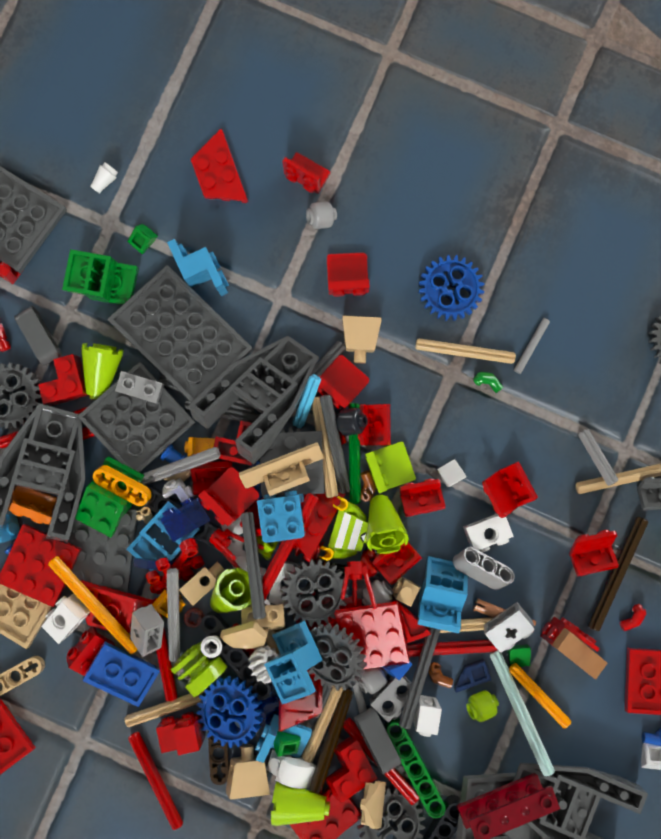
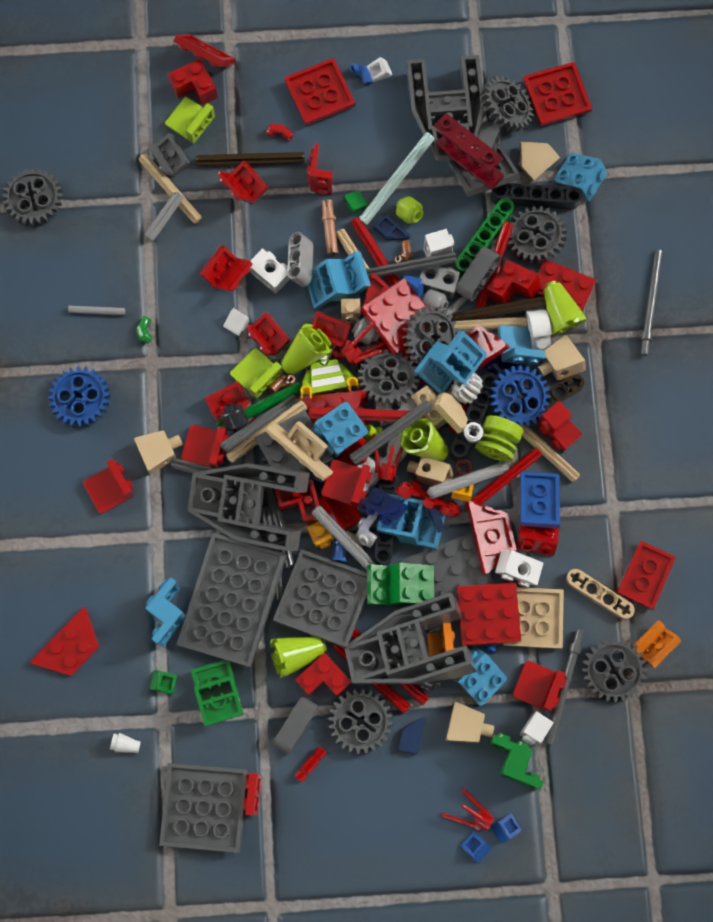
camera: 120 degrees left, 10 degrees down
light orange axle [48,556,137,654] -> none
light orange beam [93,465,151,506] -> none
light grey brick [115,371,165,404] -> none
red axle [128,731,183,830] -> none
light grey brick [130,604,164,657] -> none
tan arm [136,507,153,524] -> none
green slope [273,731,301,757] -> none
red bracket [282,152,331,194] -> none
medium azure axle [293,374,321,428] -> none
light grey head [306,201,337,229] -> none
tan slope [360,781,386,829] -> none
tan axle [416,338,516,364] -> none
brick [484,602,535,653] -> none
light orange axle [509,663,571,729] -> none
medium nougat tile [552,628,608,680] -> none

